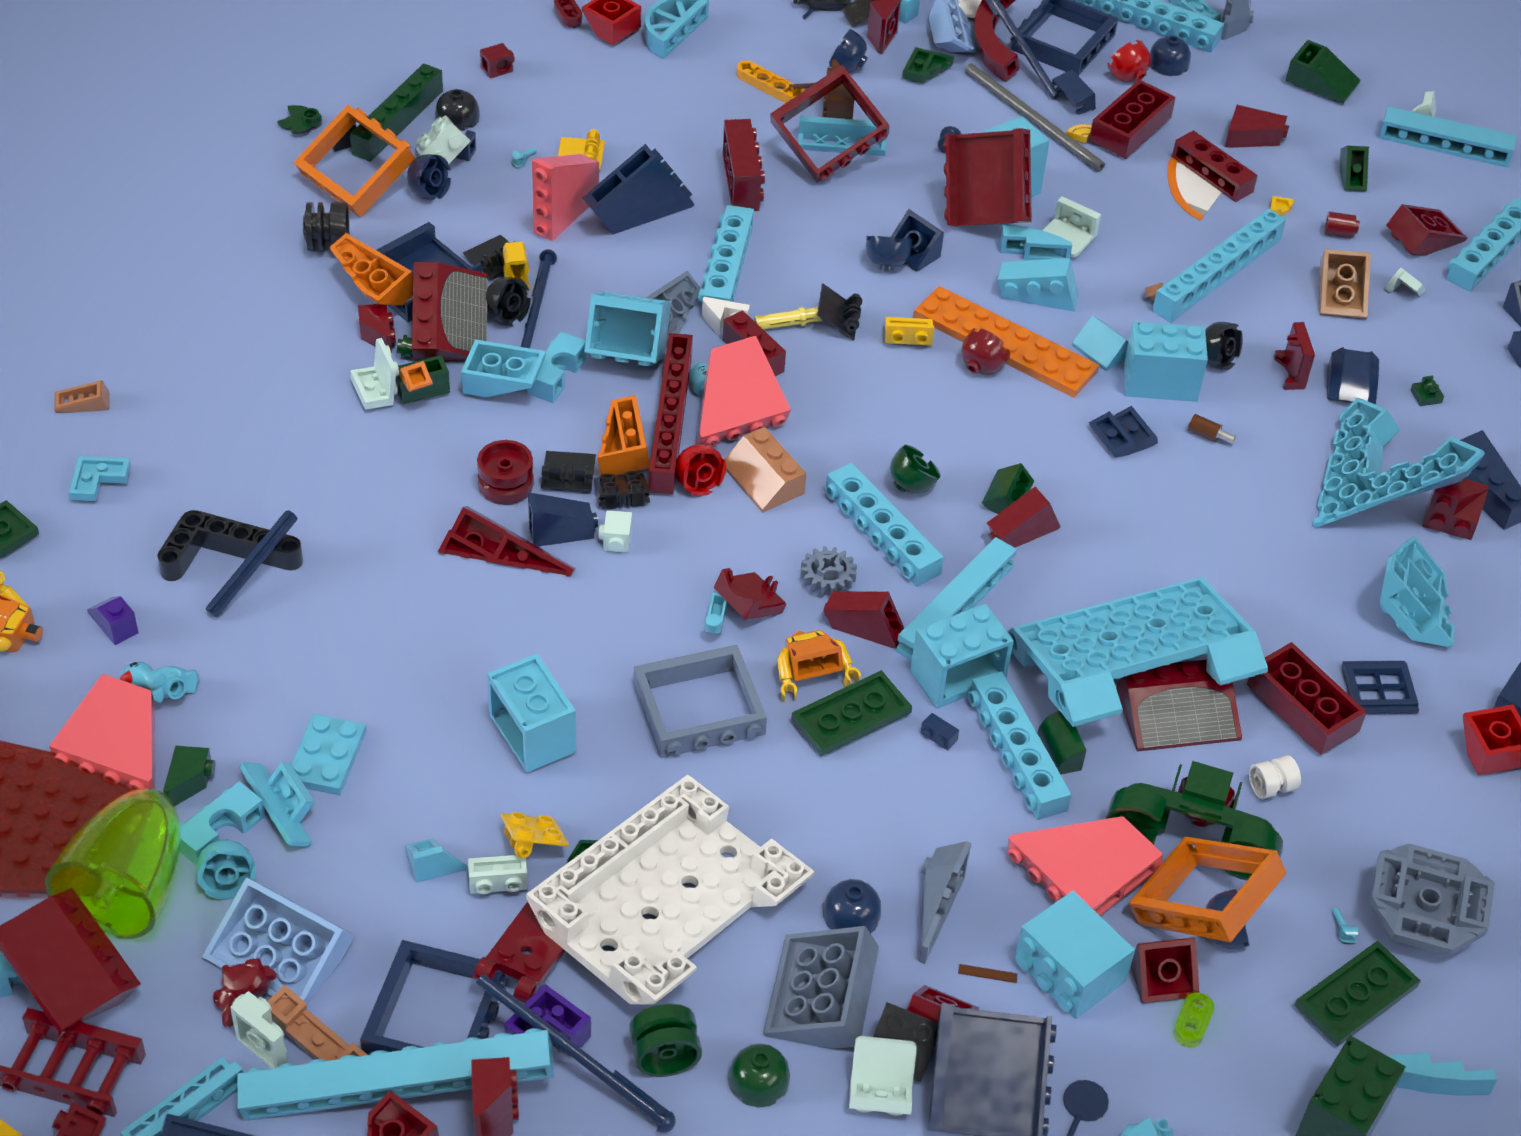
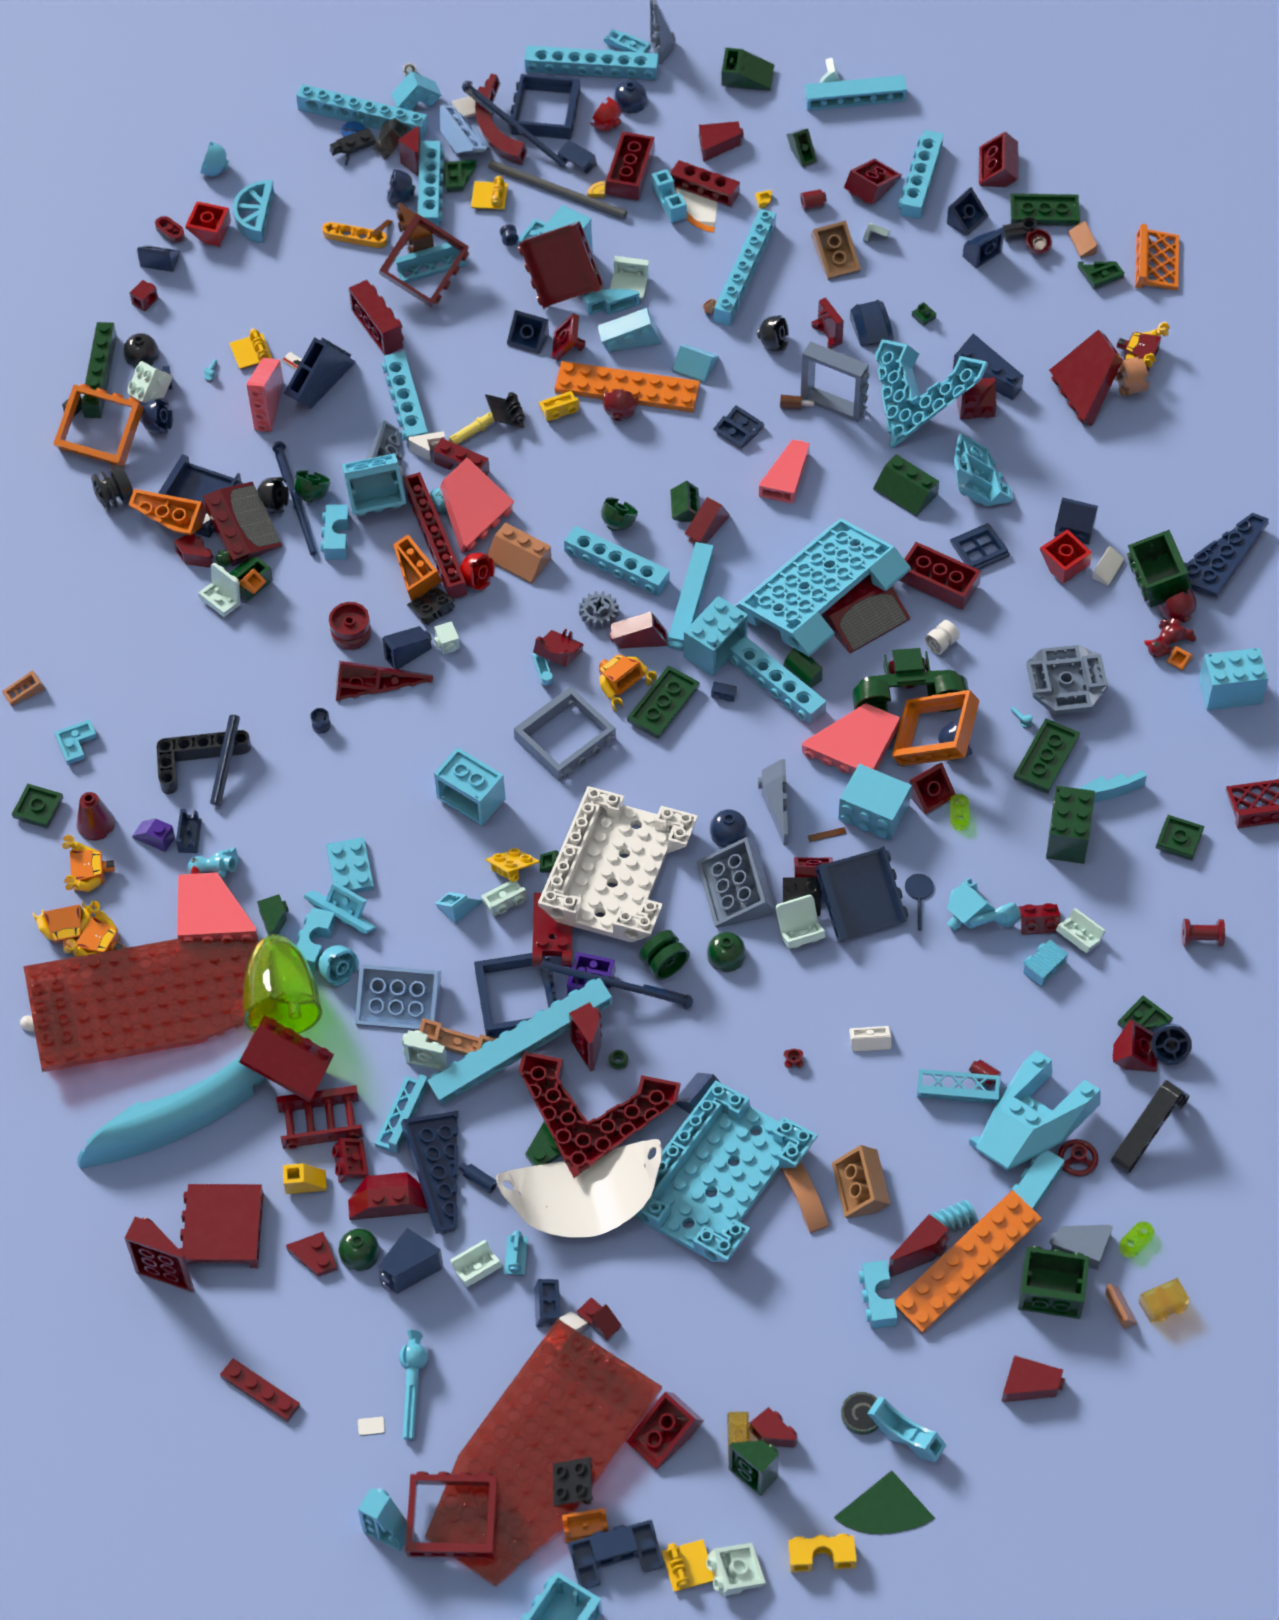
camera: 20 degrees left, 10 degrees up
dark red animal [213,958,277,1027] -> none
dark green plate [277,105,322,134] -> none
medium azure slope [461,339,546,397] -> none
black hinge [463,235,520,279] -> none
yellow brick [503,242,530,295] -> none
black hinge [541,451,596,492] -> none
dark blue cylinder [866,236,912,271] -> none
medium azure container [1124,321,1208,402] -> none
none -> dark red cone [76,792,115,841]
none -> dark blue slope [137,245,180,272]
none -> dark blue hinge [176,809,202,853]
none -> dark green cylinder [294,470,330,503]
none -> dark blue wheel [310,708,331,734]
none -> medium azure brick [418,141,444,227]
none -> yellow hinge [471,176,508,210]
none -> dark red tile [552,313,586,361]
none -> medium azure arch [652,169,687,223]
none -> coral slope [759,439,810,504]
none -> sand blue window [800,341,870,422]
none -> dark green slope [873,454,939,517]

